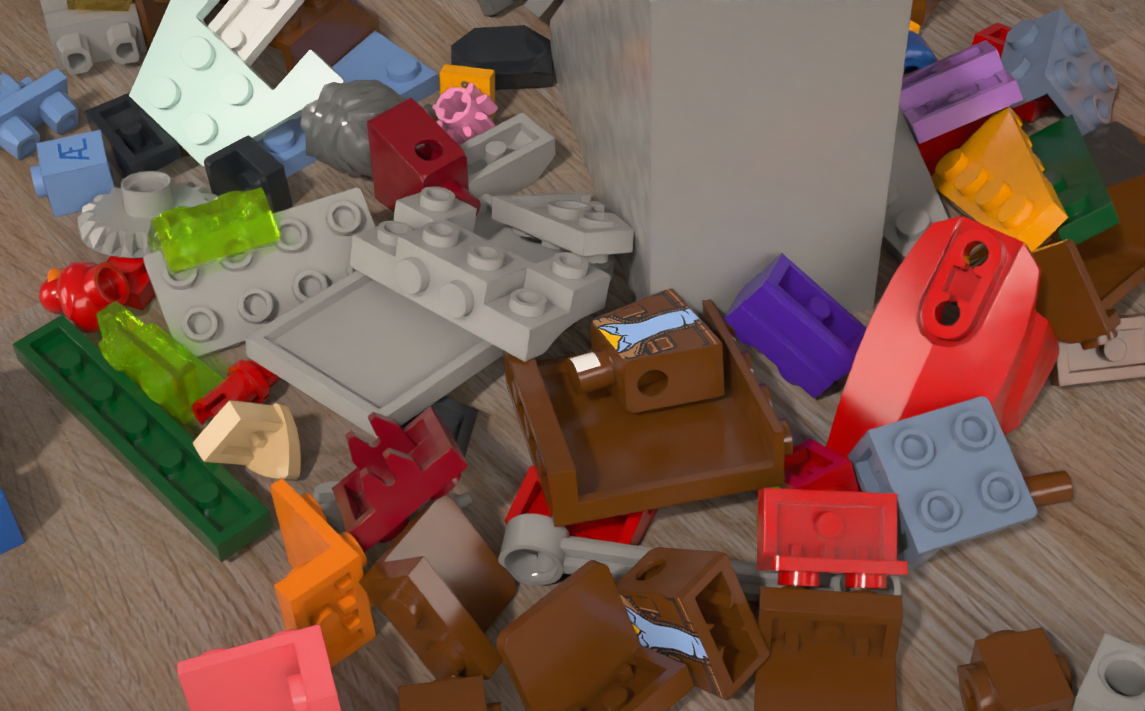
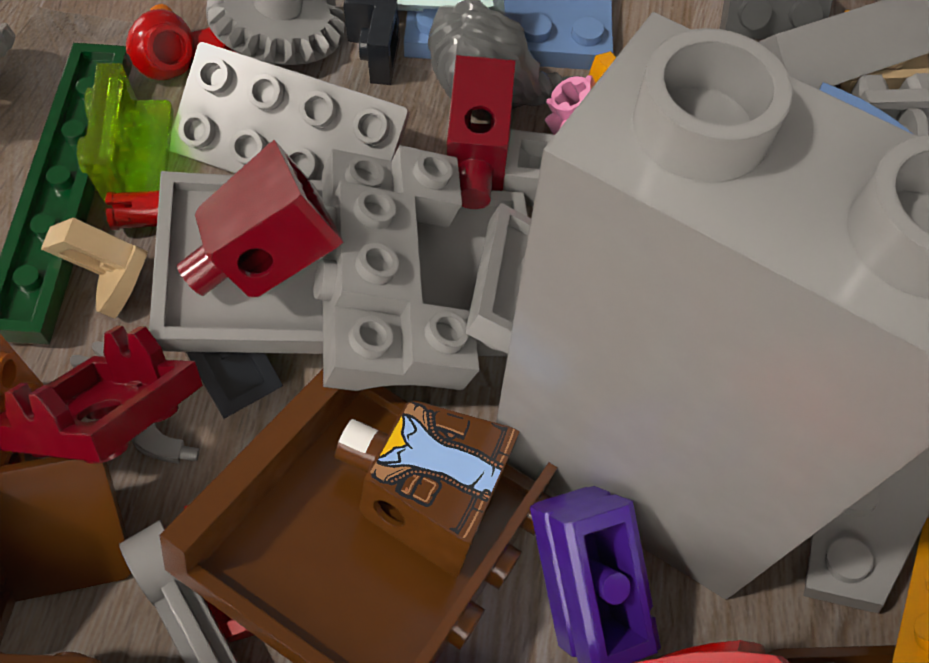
camera: 40 degrees right, 15 degrees up
clear neon green bracket [147,187,280,274] -> none
none -> dark red torso [177,139,344,297]

